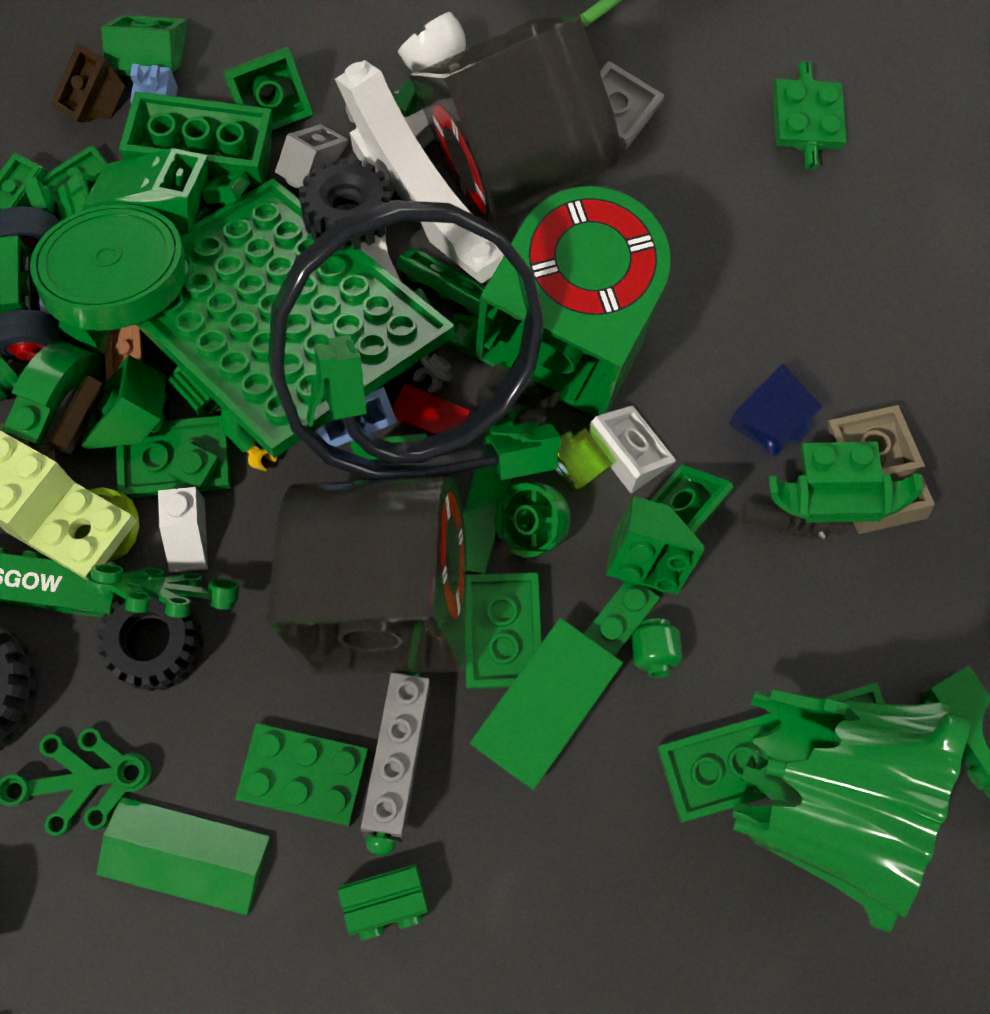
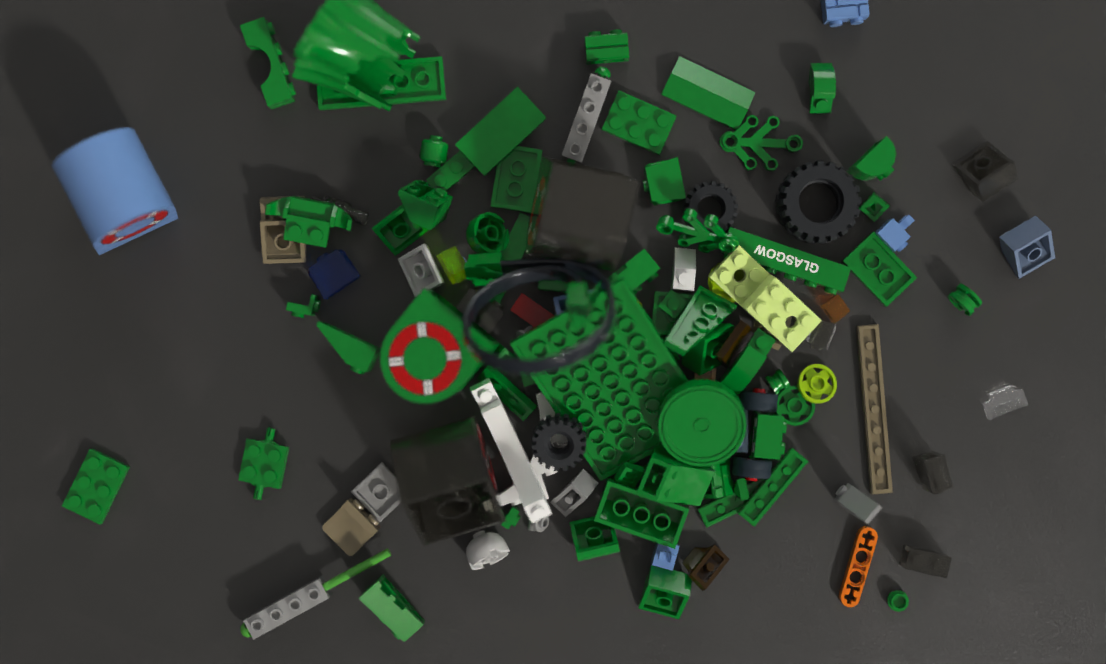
camera: 165 degrees left, 15 degrees up
none -> green bracket [286,294,321,318]
none -> green slope [316,321,381,374]
none -> dark tan bracket [322,497,381,556]
none -> green wedge [594,249,660,294]
none -> green torso [642,157,686,206]
none -> green wing [664,285,738,355]

